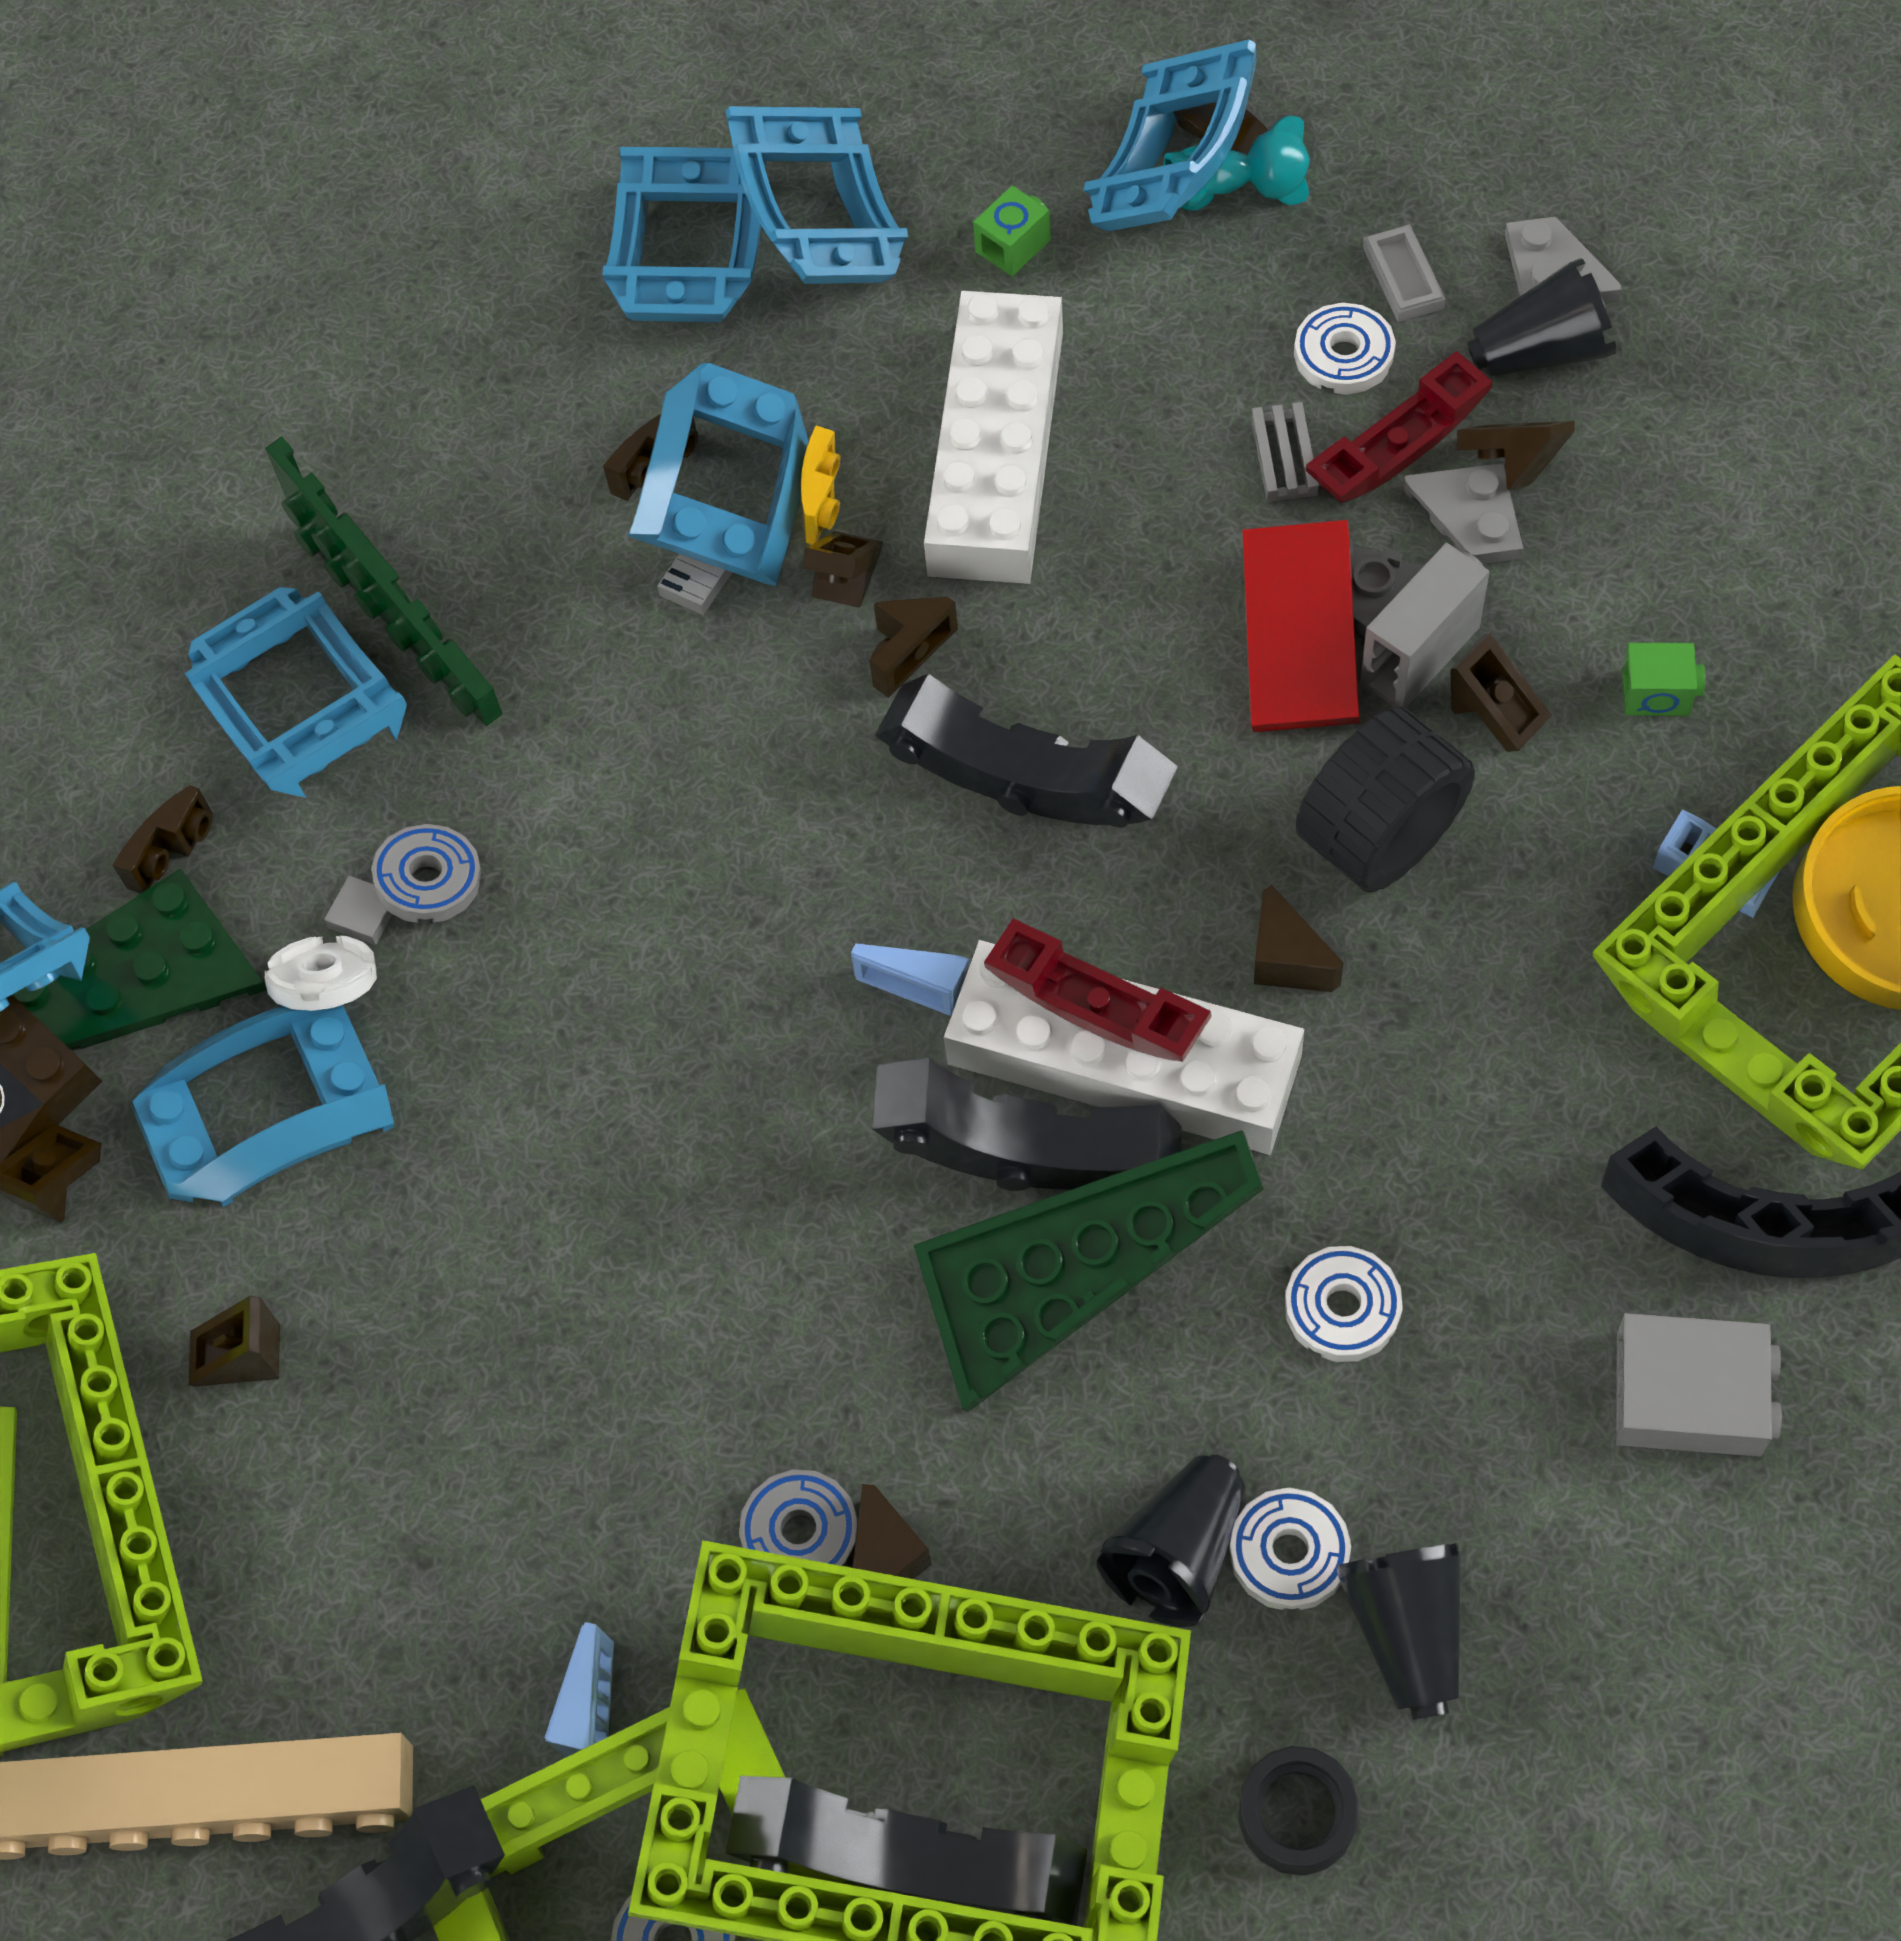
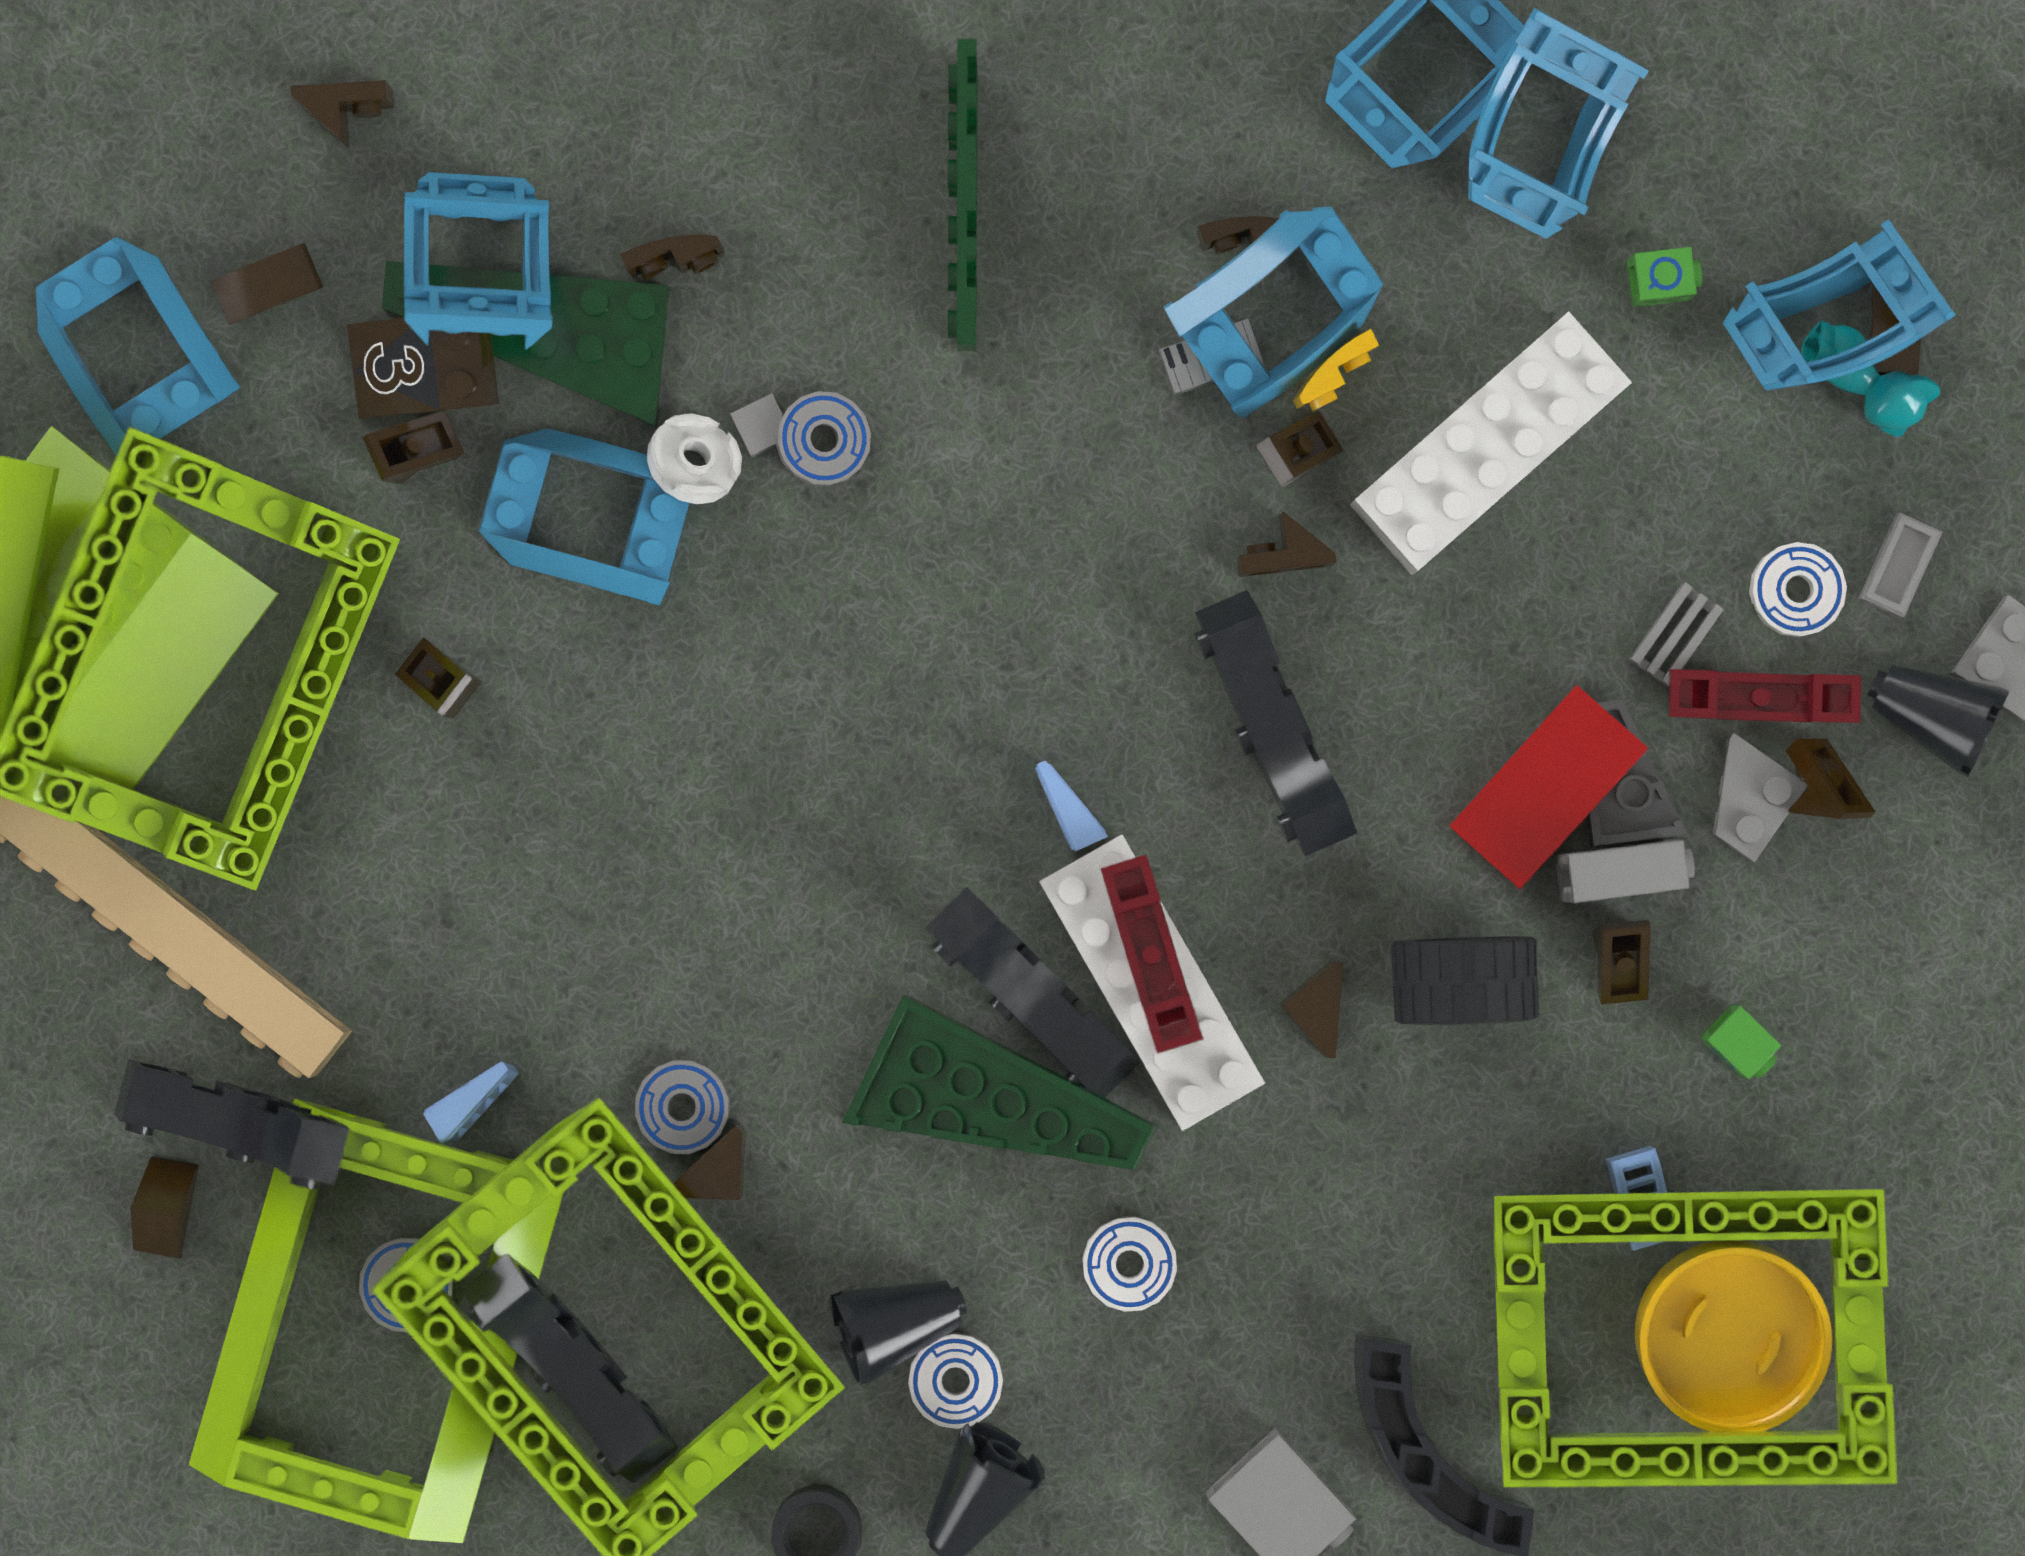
camera: 30 degrees right, 25 degrees up
dark azure wedge [184,587,407,798] -> none

